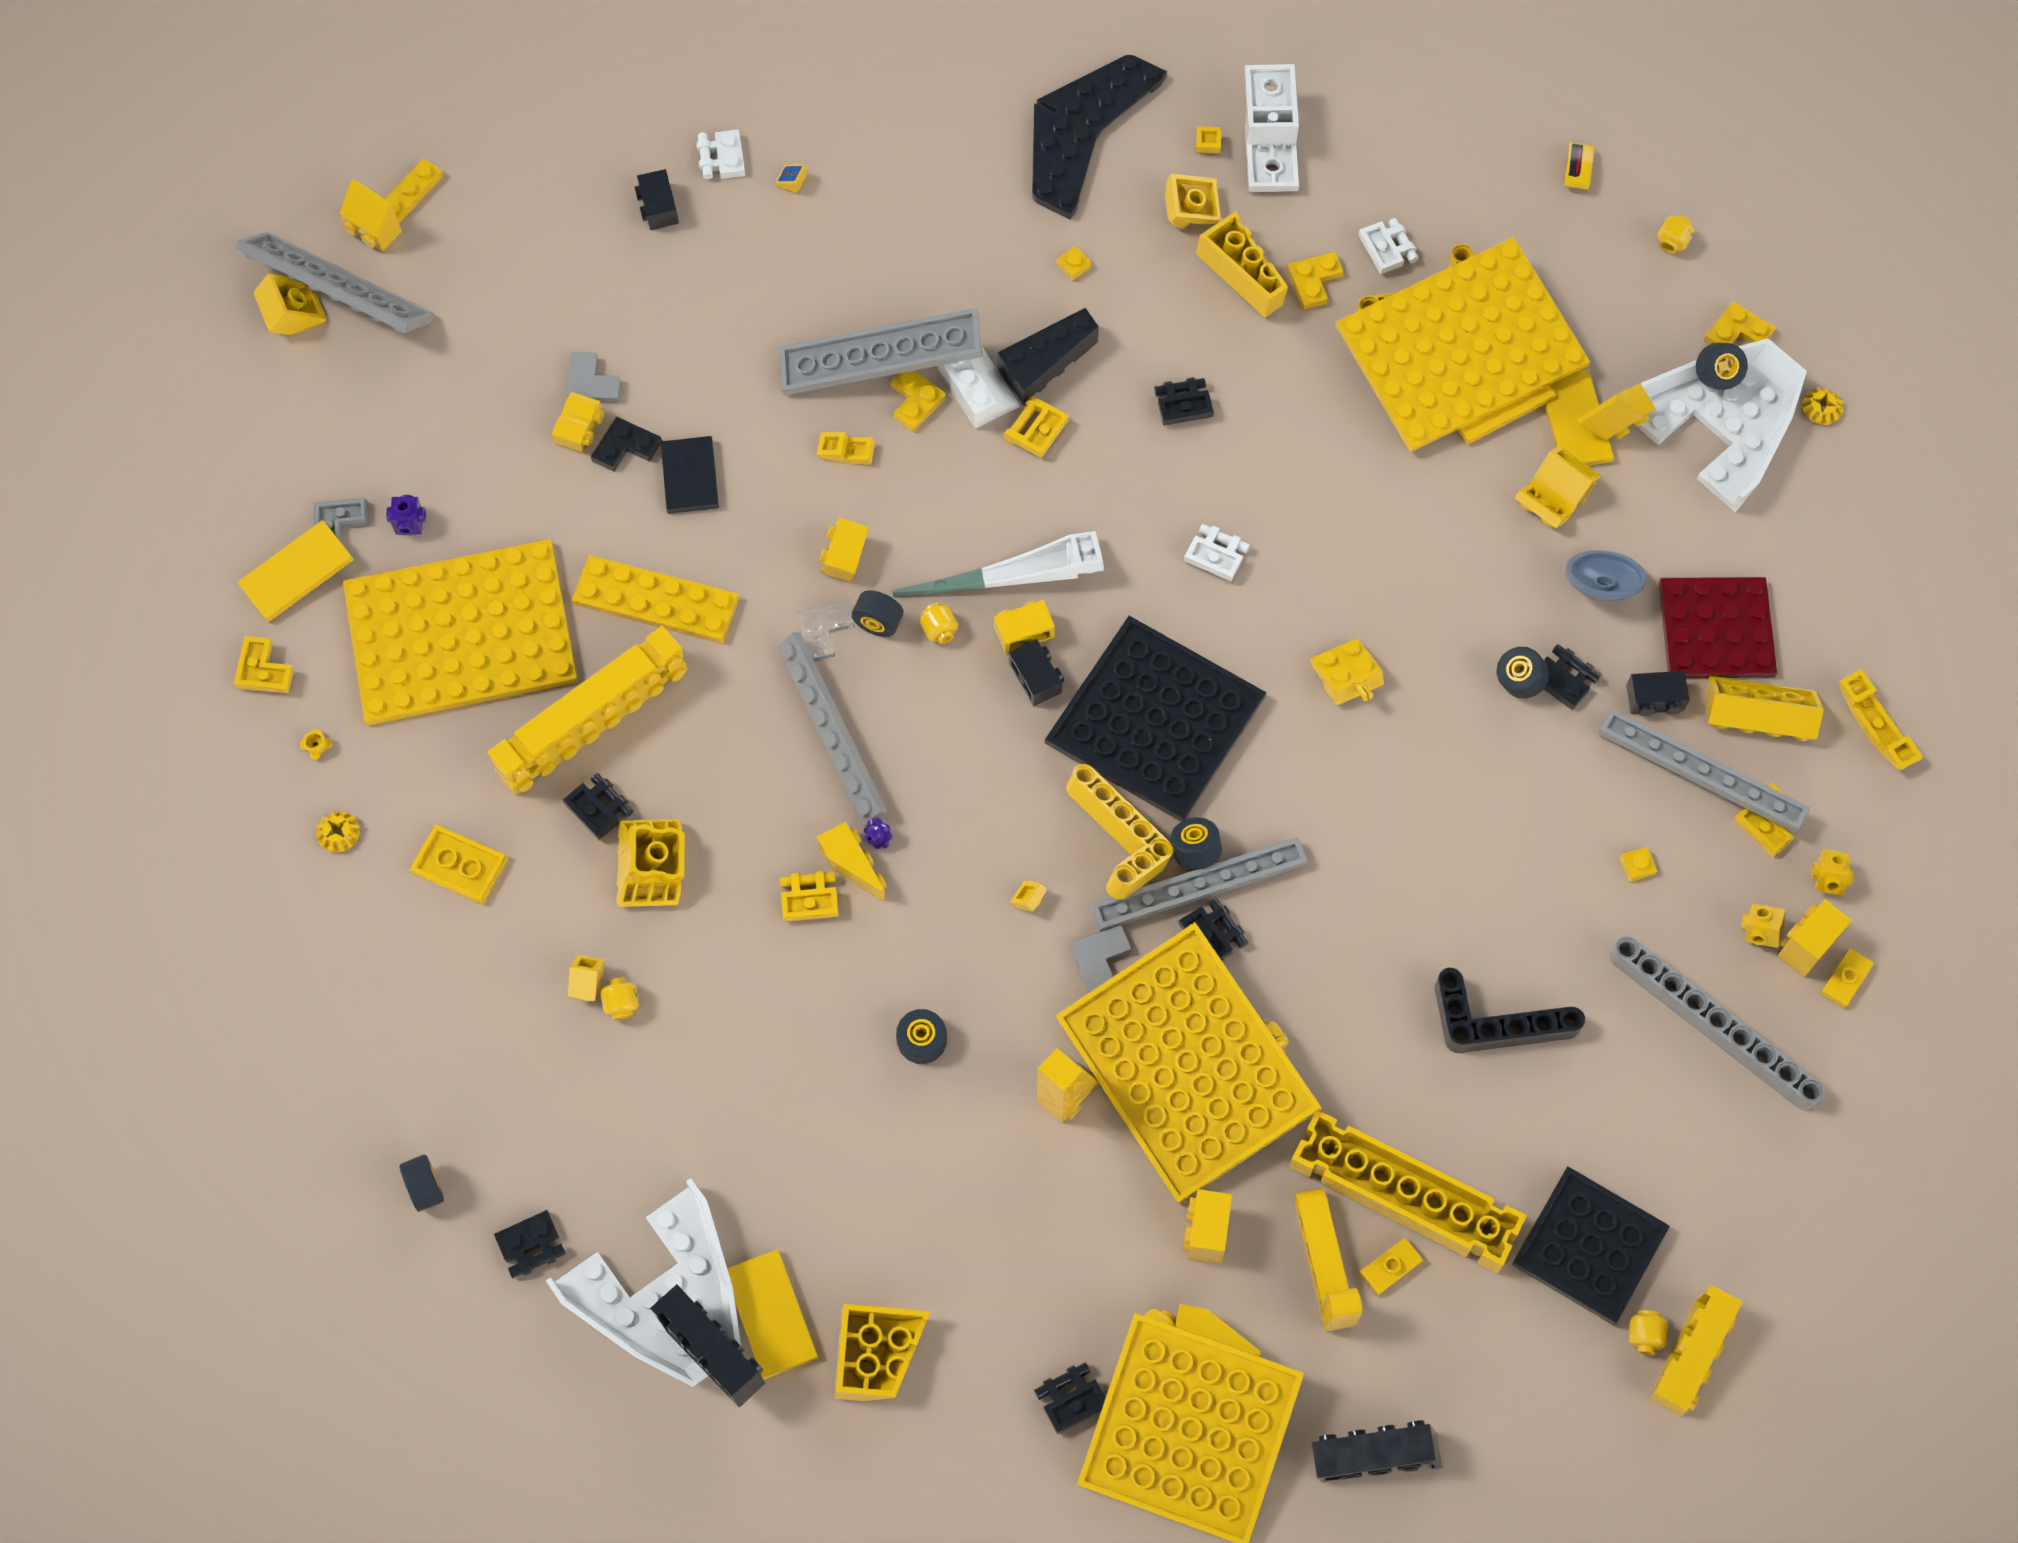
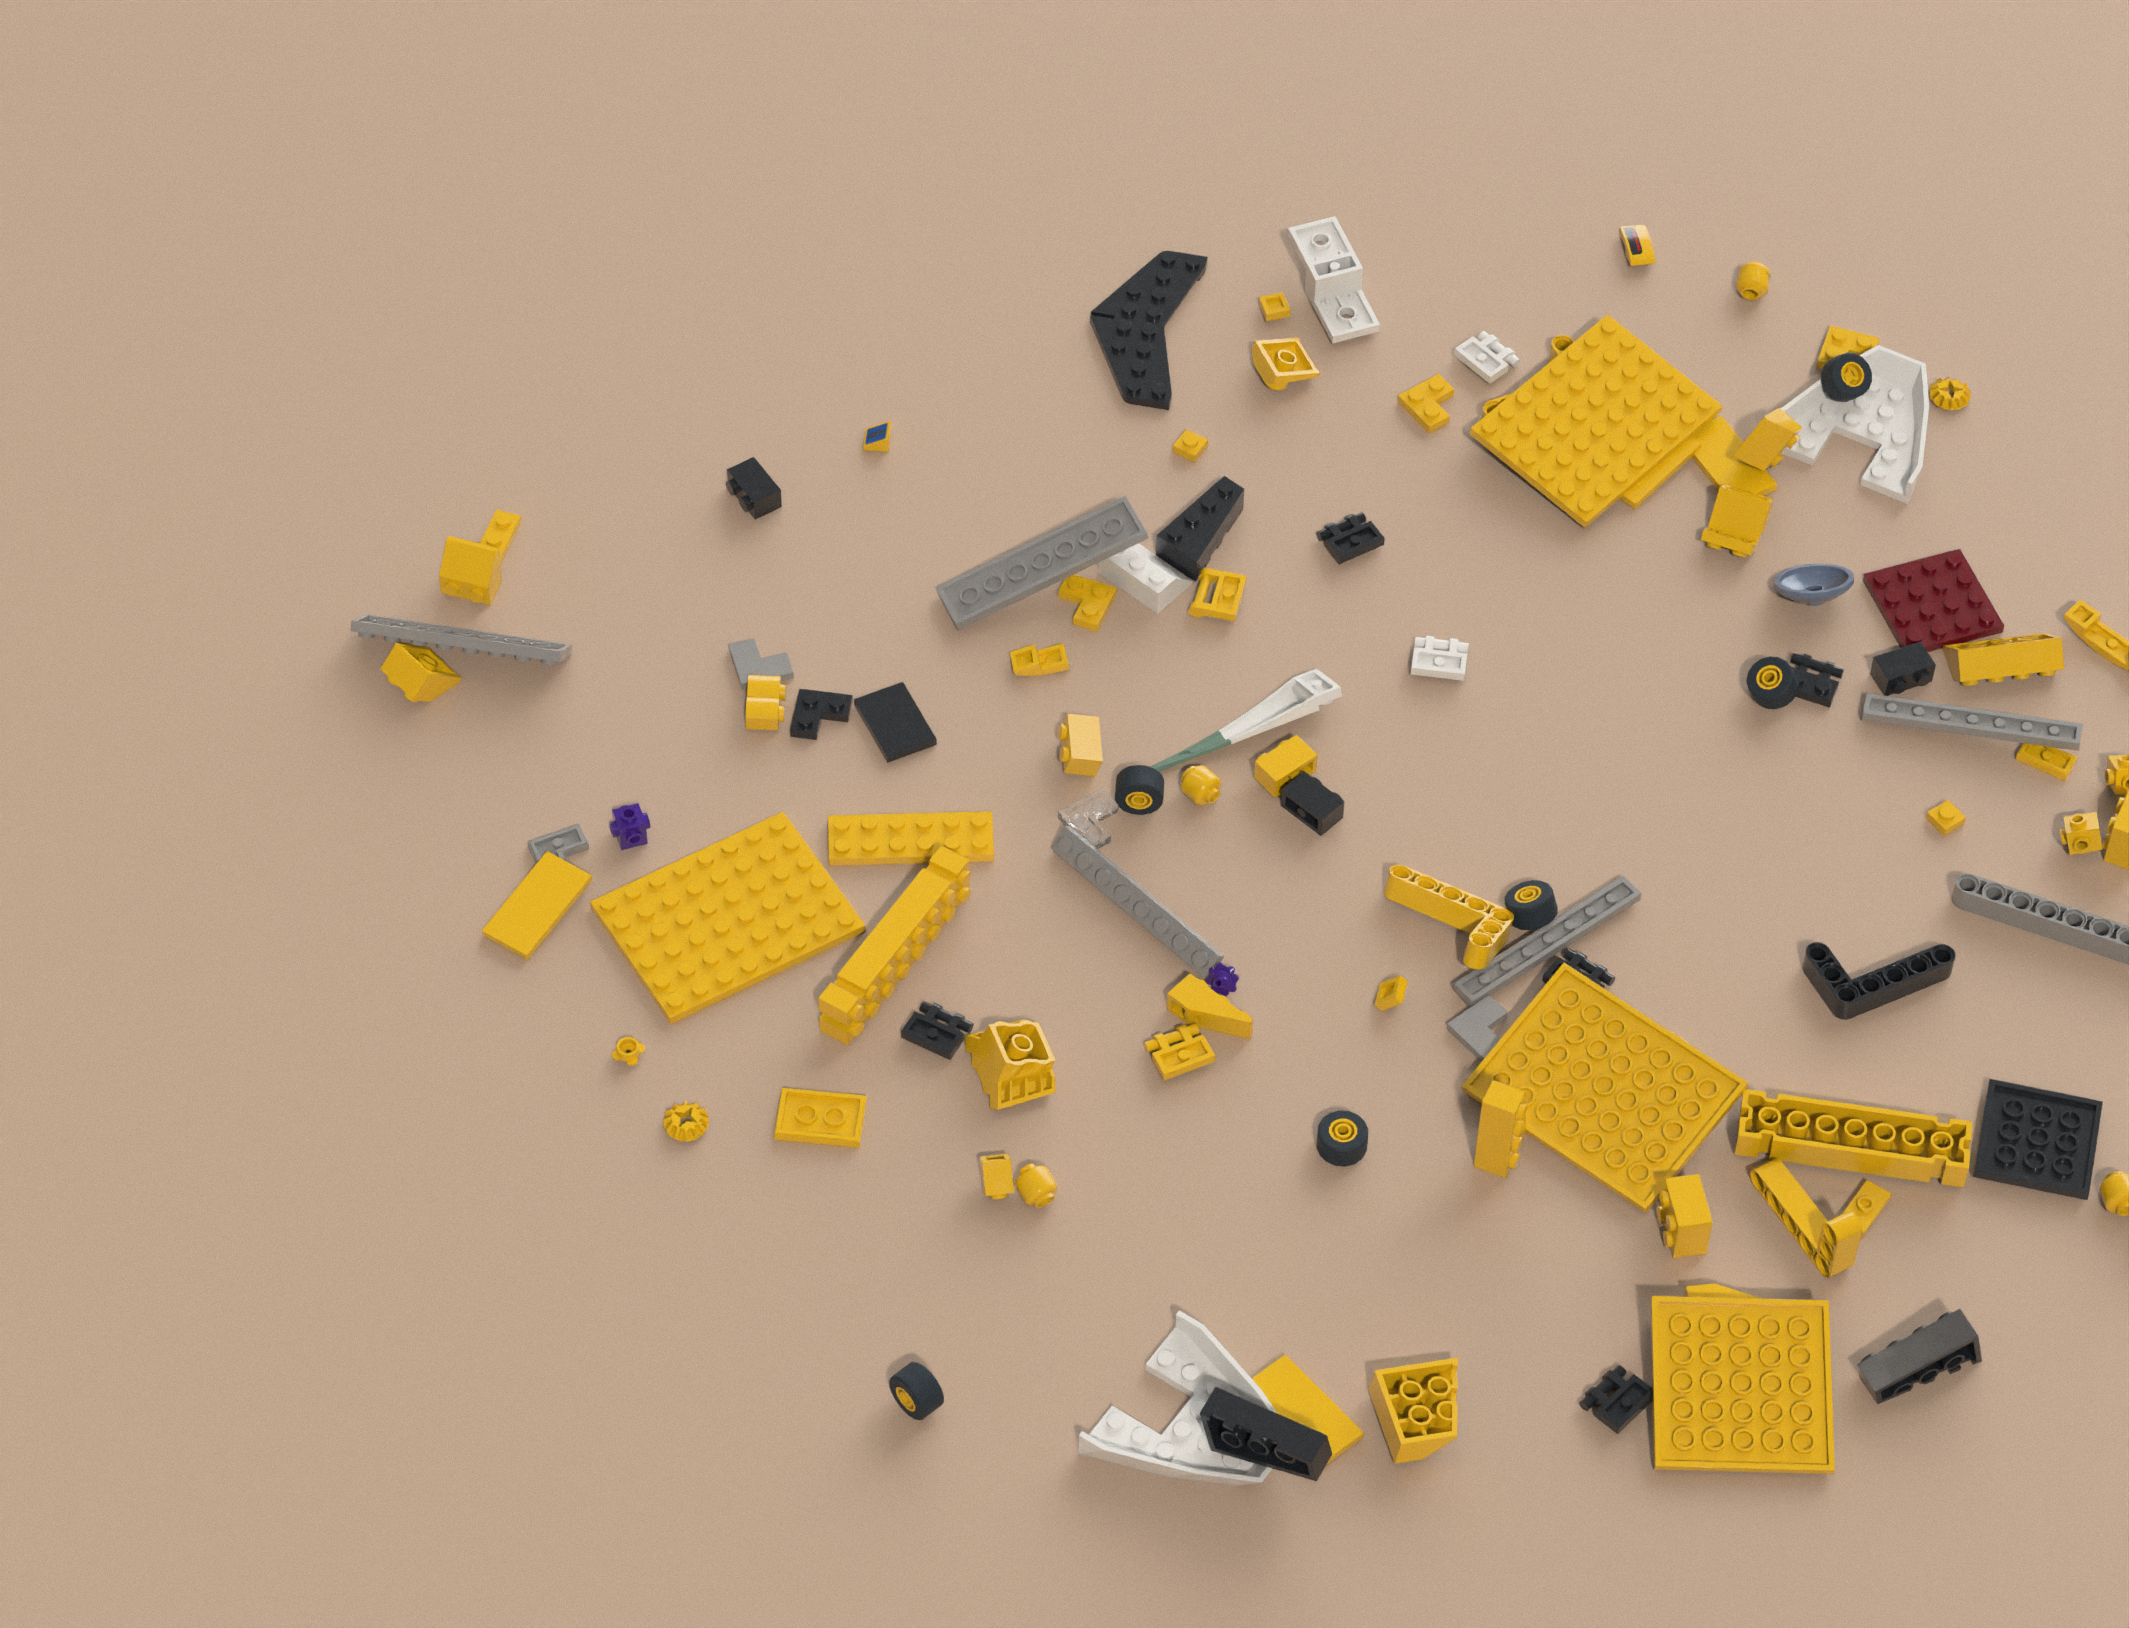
camera: 20 degrees left, 15 degrees down
yellow plate [234,636,294,694] -> none
black plate [494,1210,566,1279] -> none
white plate [696,129,746,179] -> none
black plate [1045,615,1267,822] -> none
yellow wedge [1196,211,1288,318] -> none
yellow plate [1310,638,1384,706] -> none

